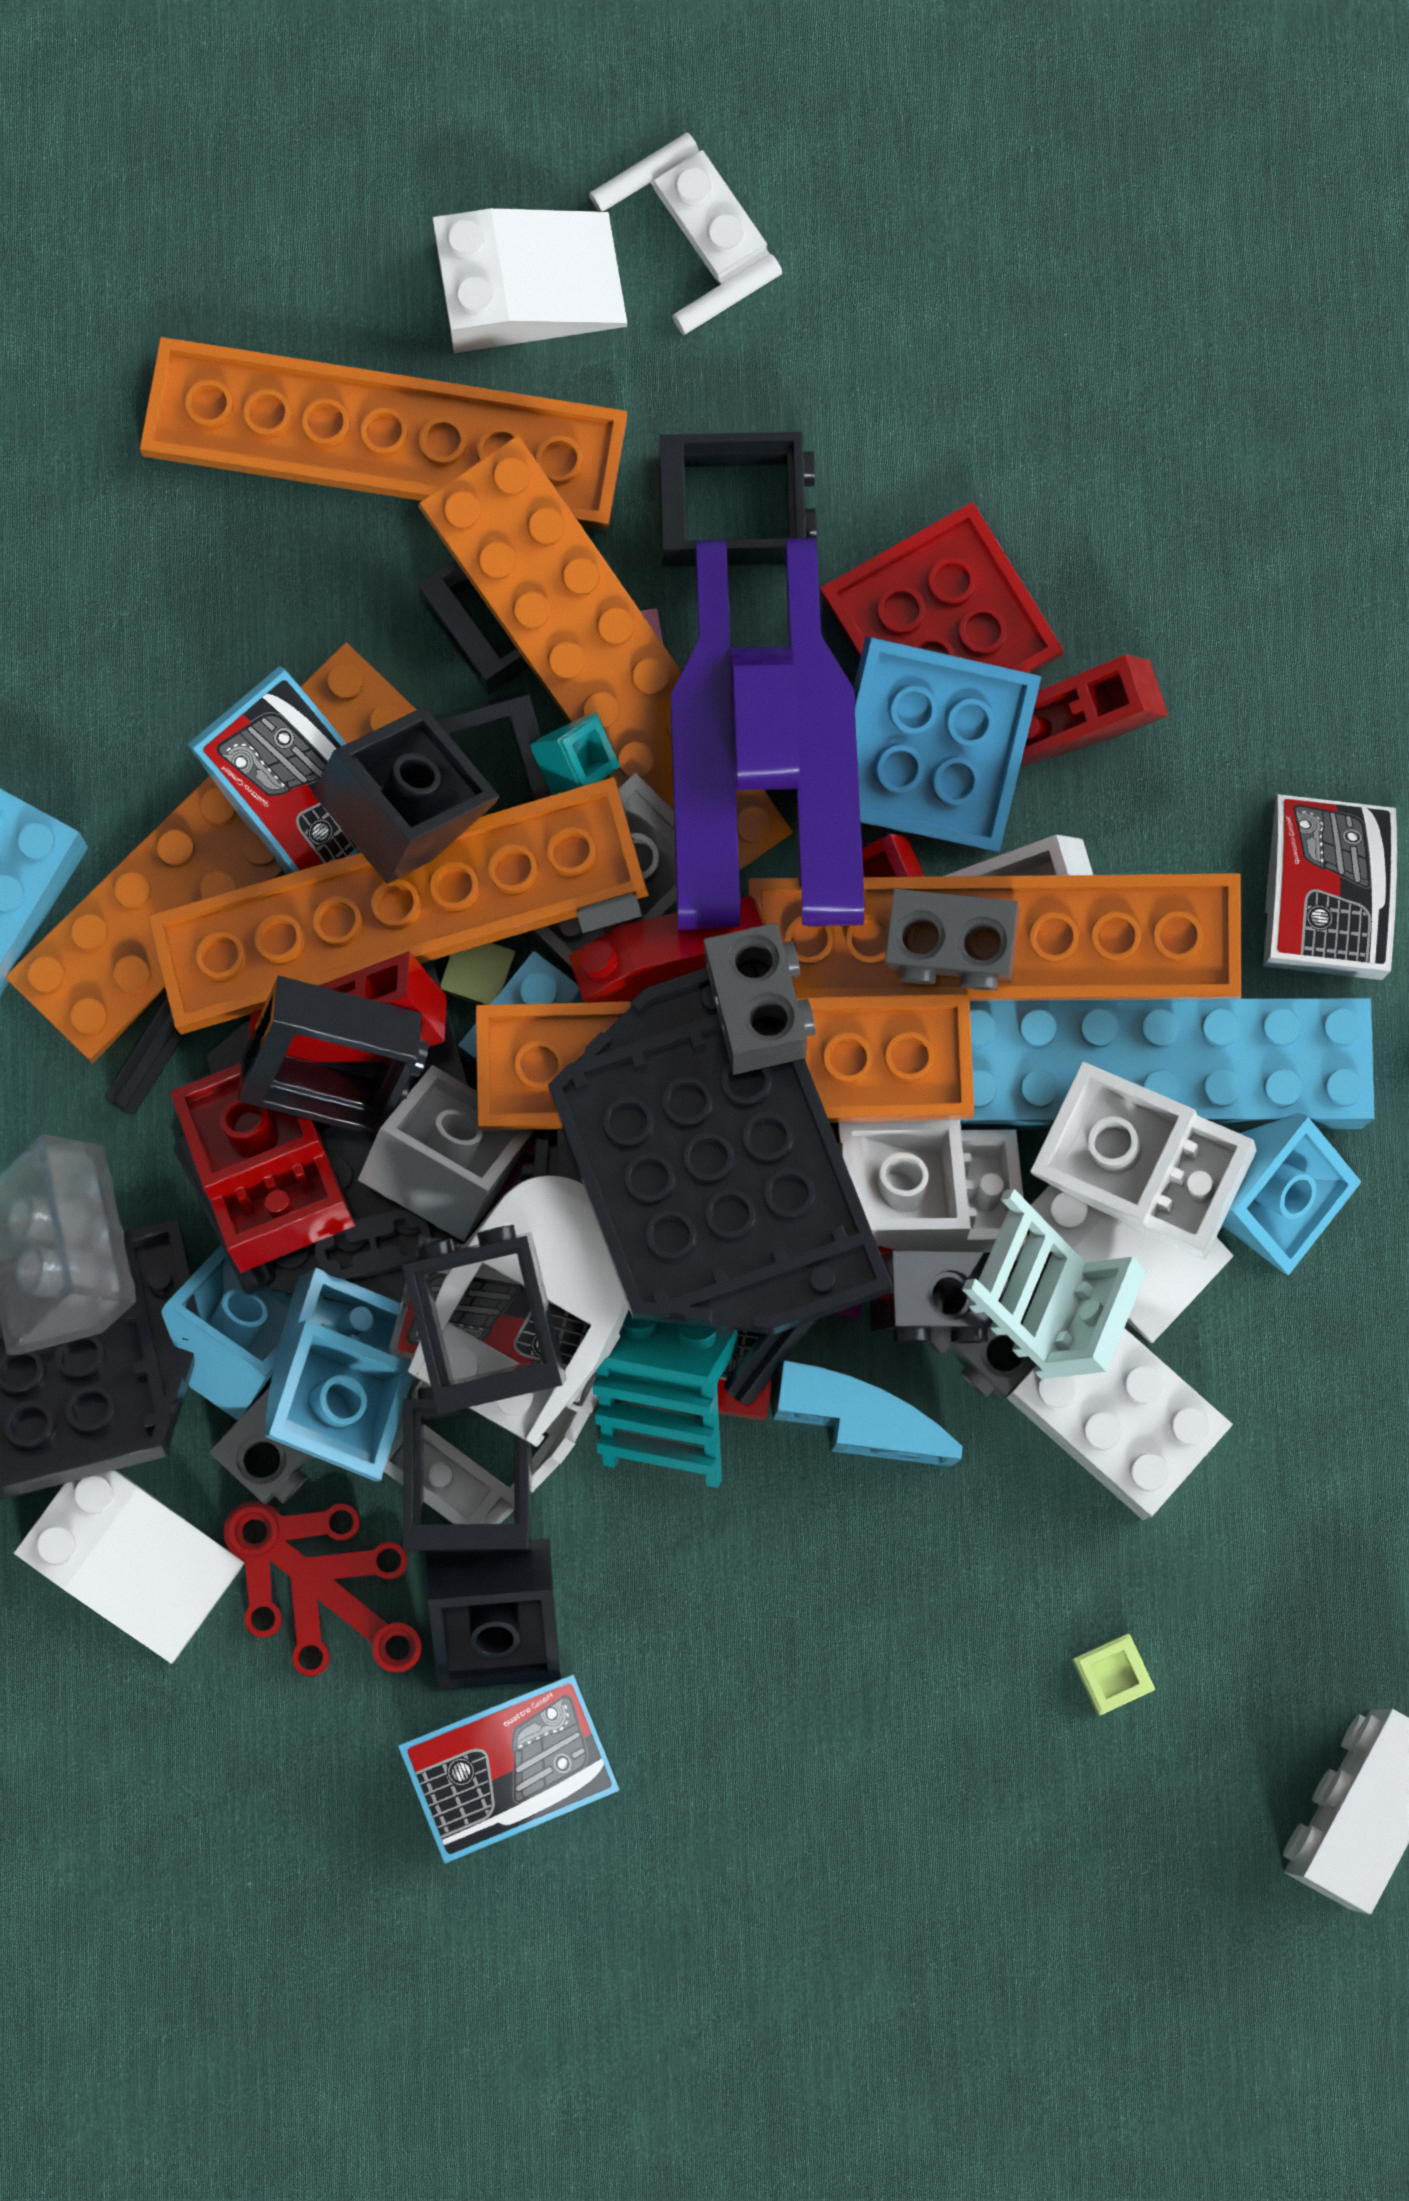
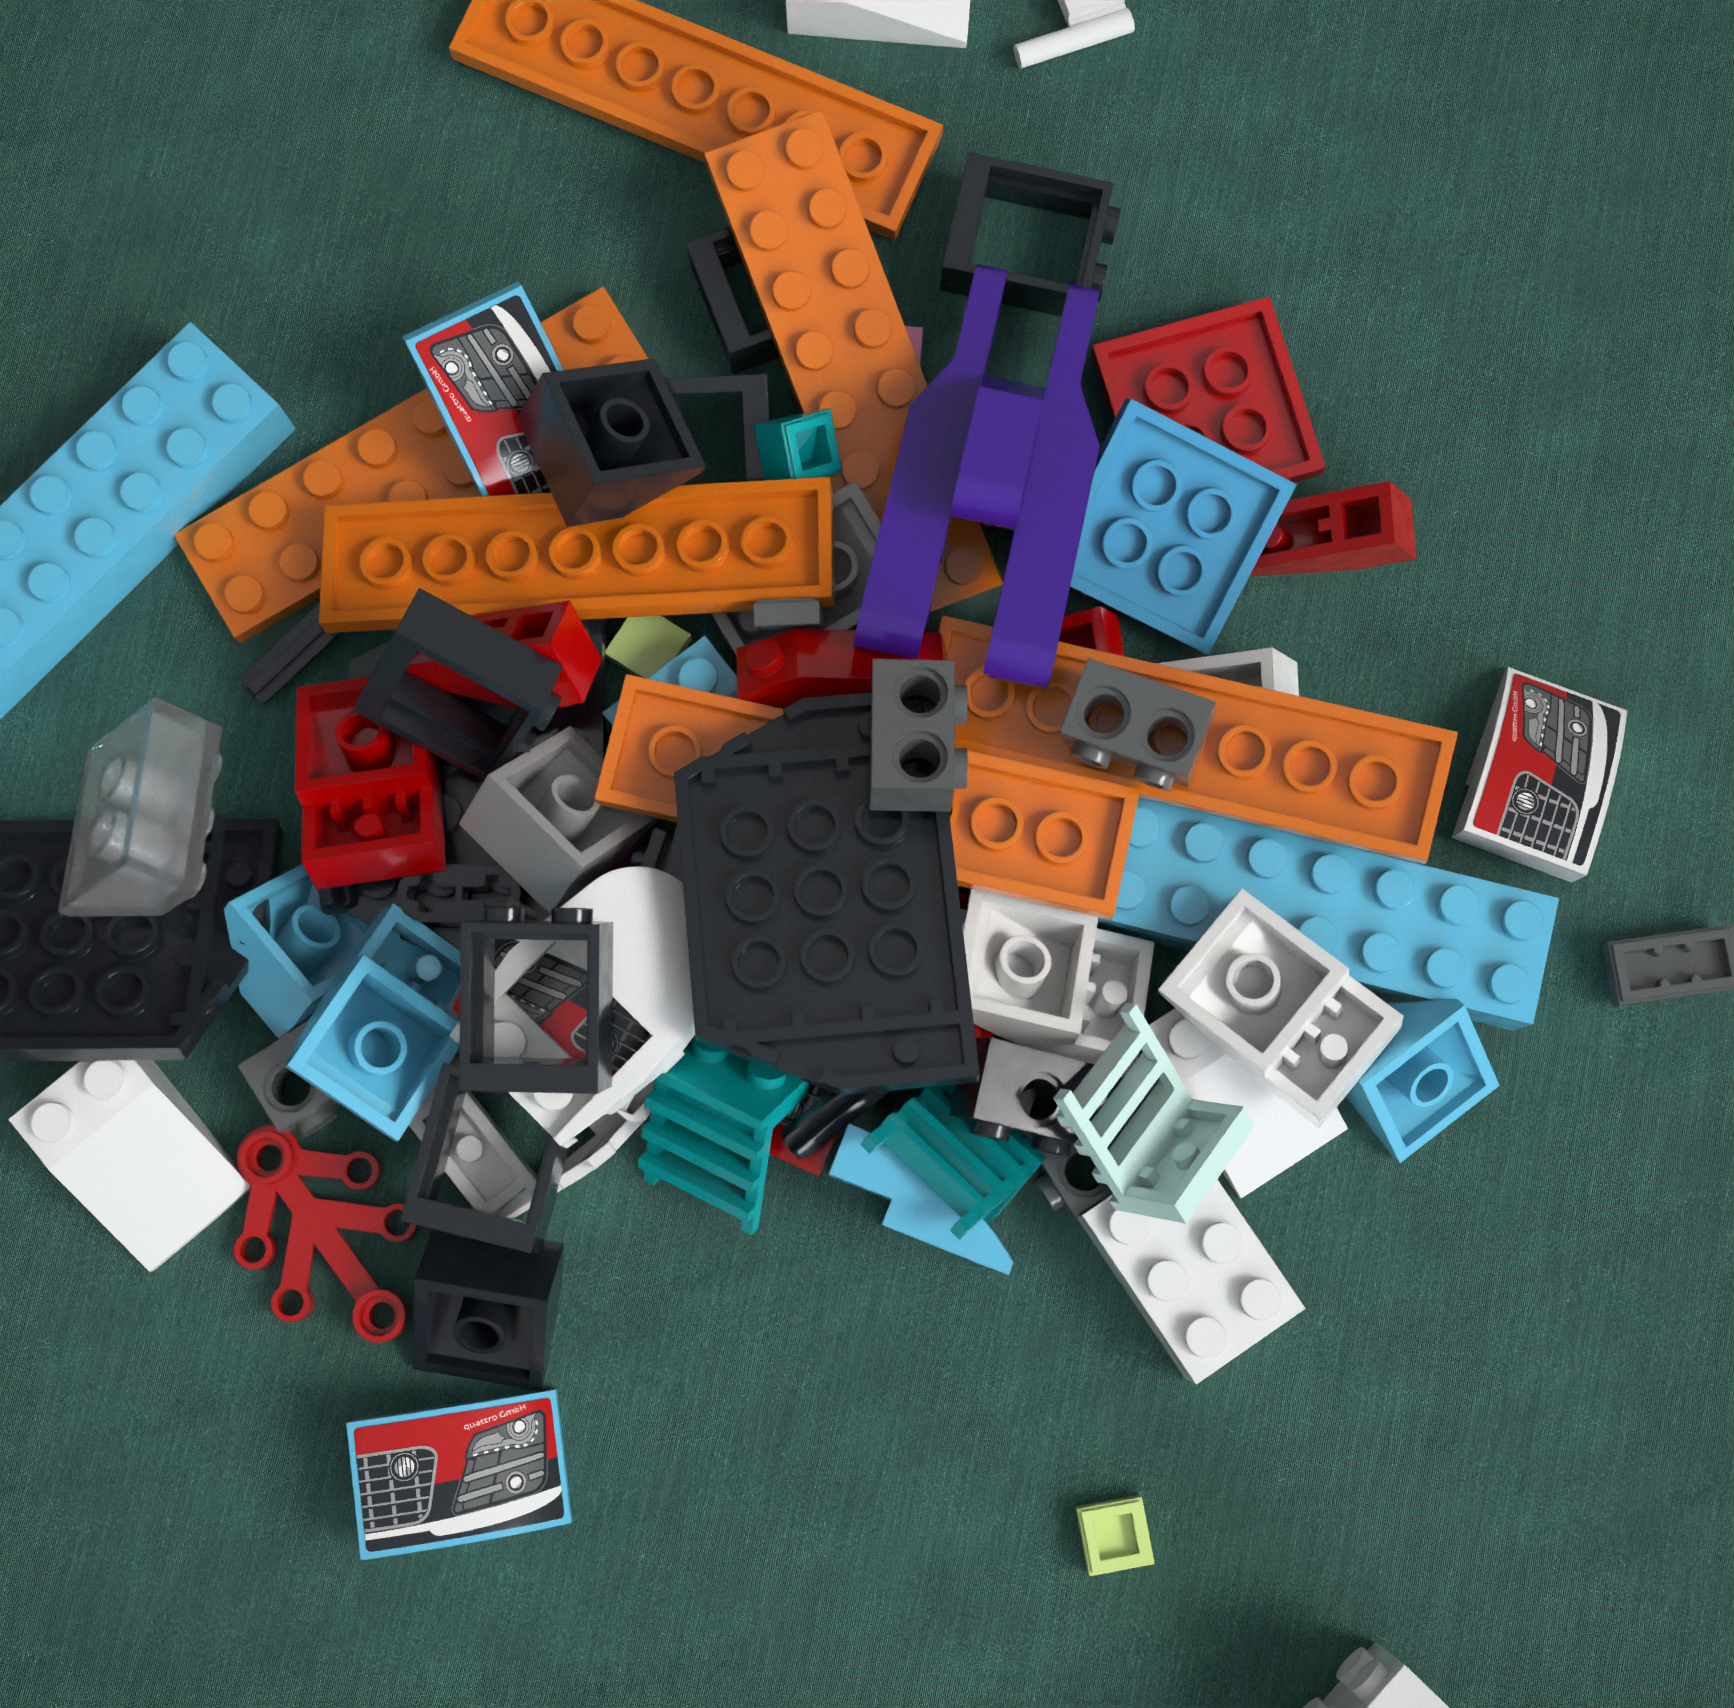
camera: 20 degrees right, 0 degrees up
none -> teal plate [860,1084,1046,1240]

